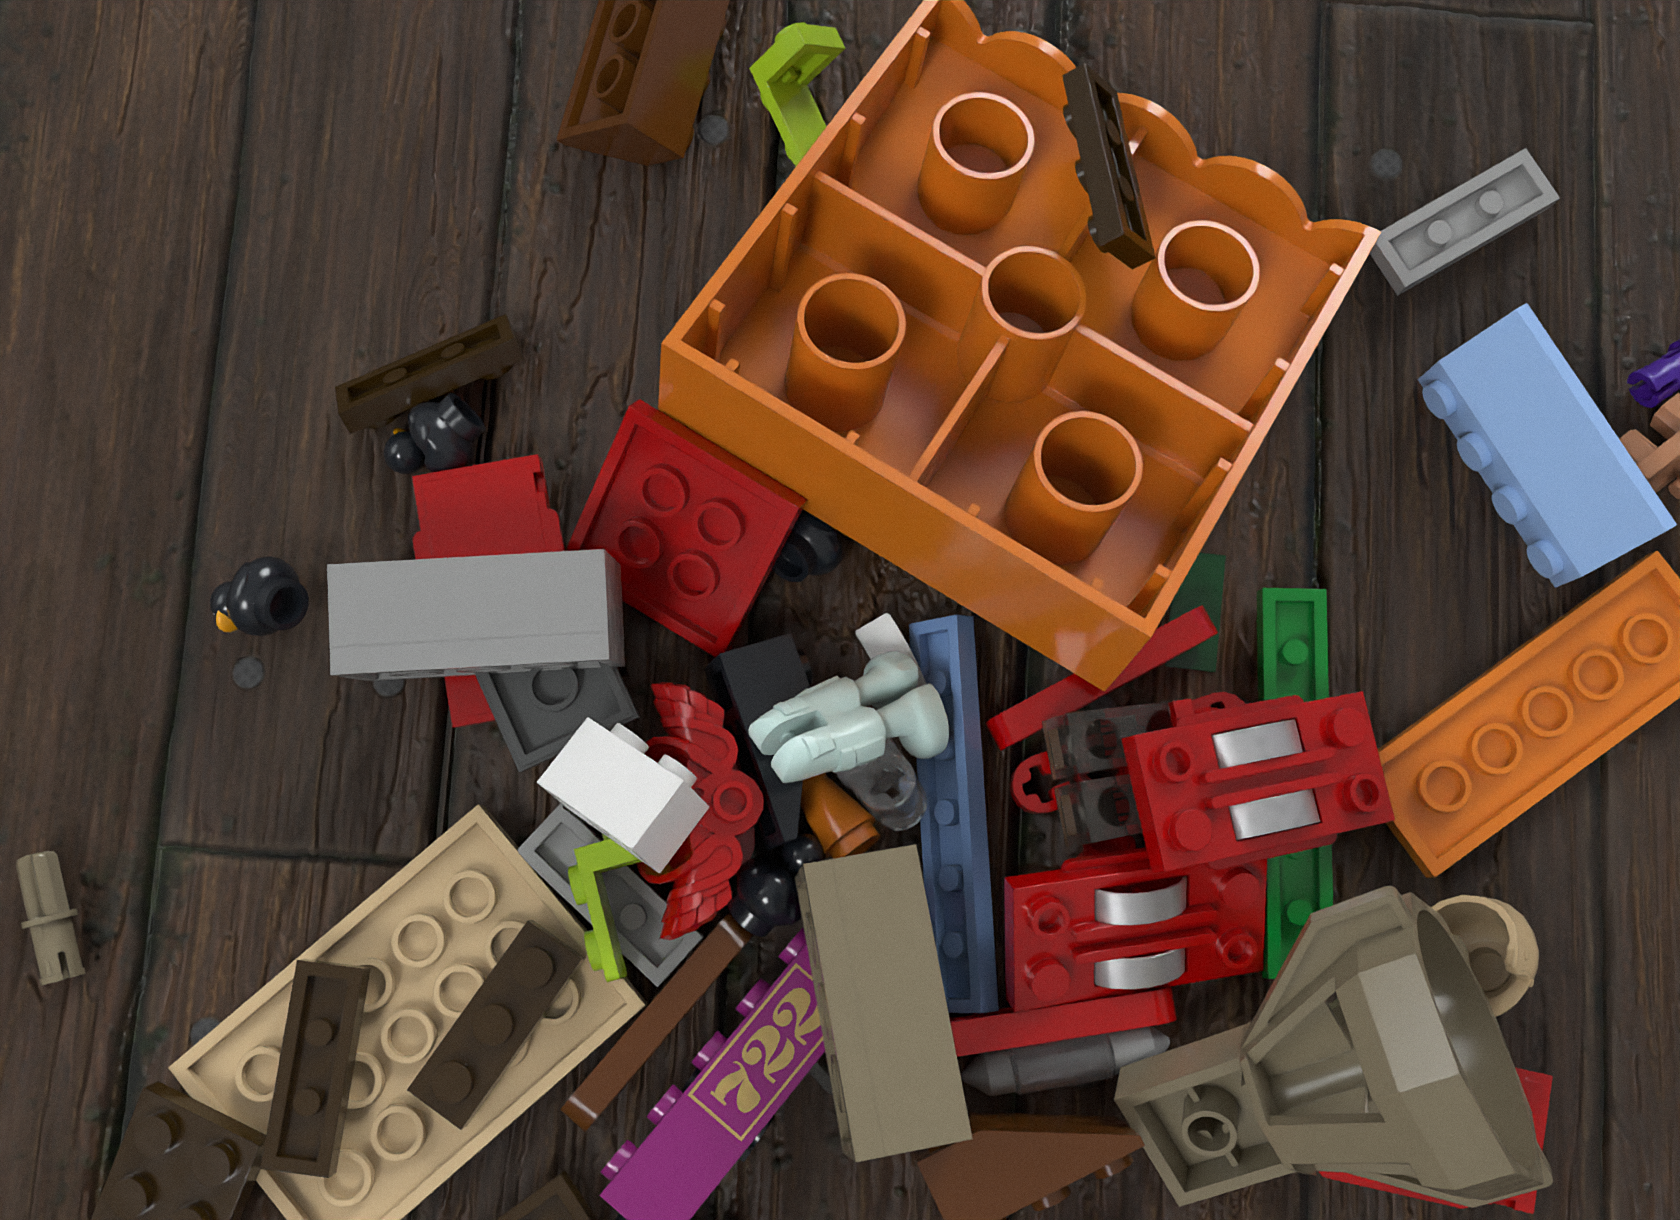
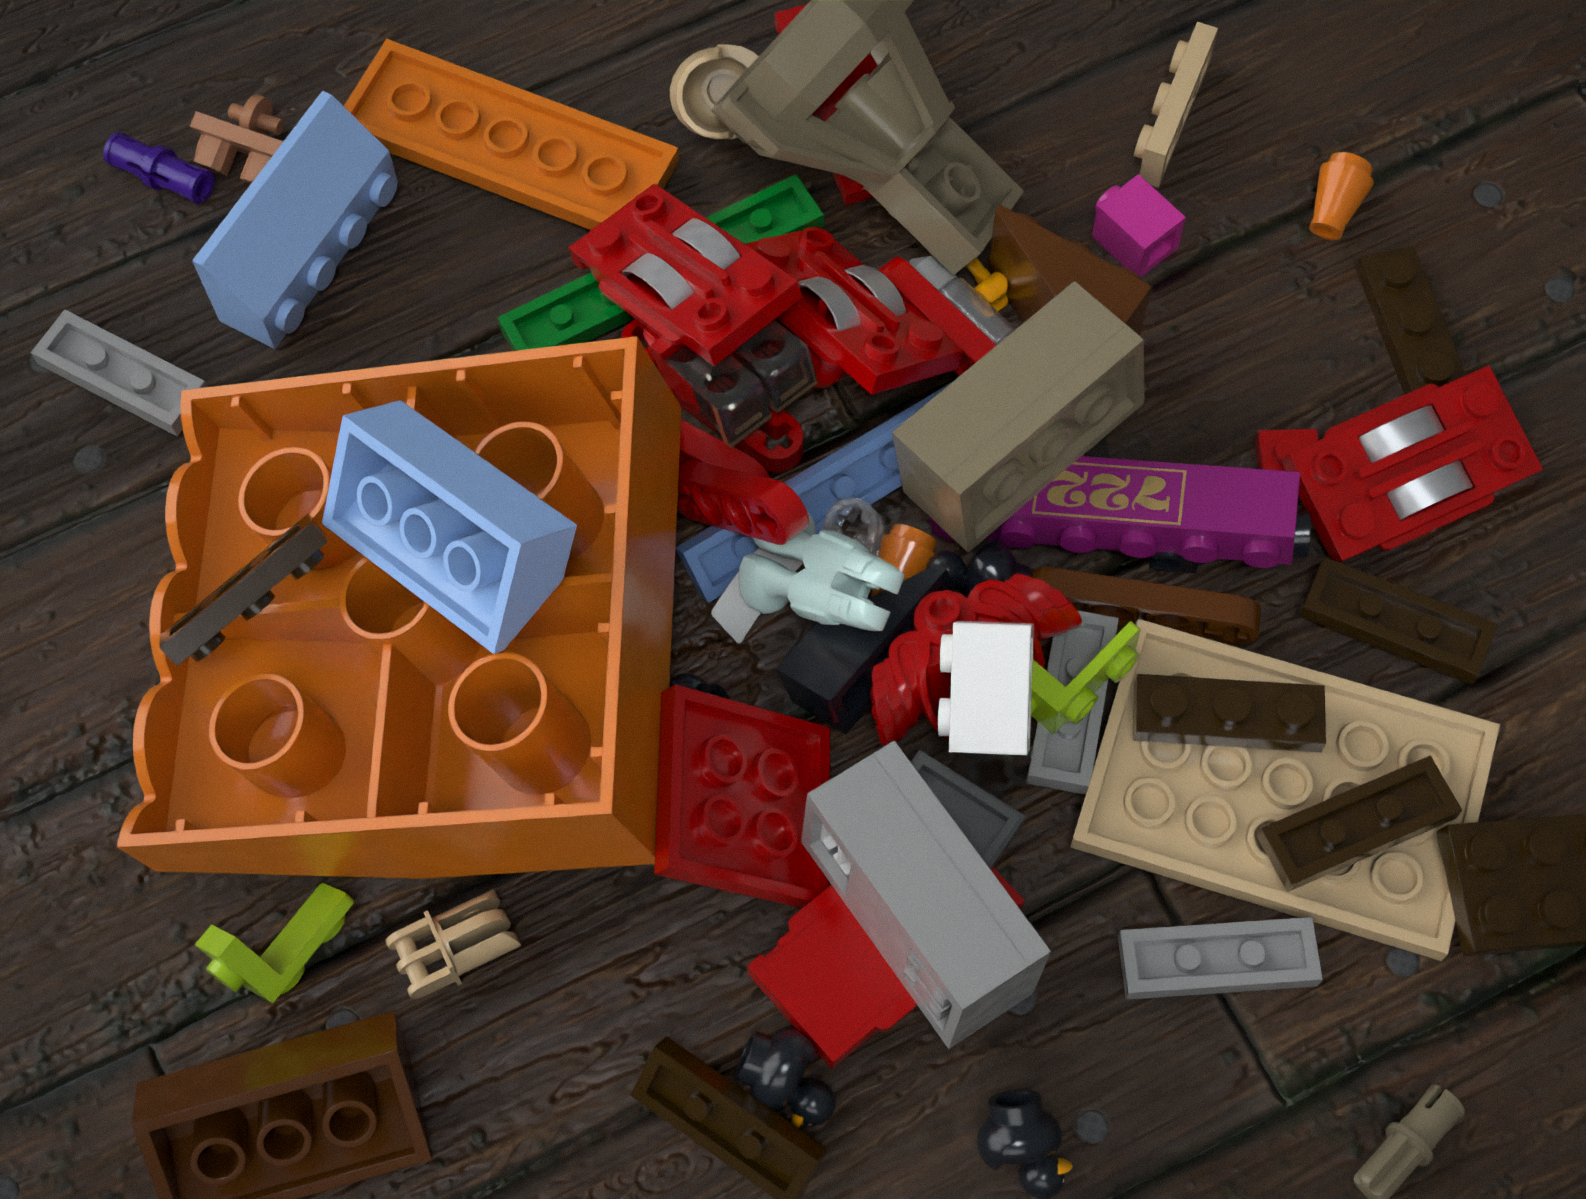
camera: 120 degrees left, 15 degrees down
none -> light blue slope [322,400,577,654]
none -> tan arm [386,889,521,999]
none -> red beam [677,459,810,545]
none -> light orange hand [966,257,1008,317]
none -> light grey plate [1118,917,1323,1000]

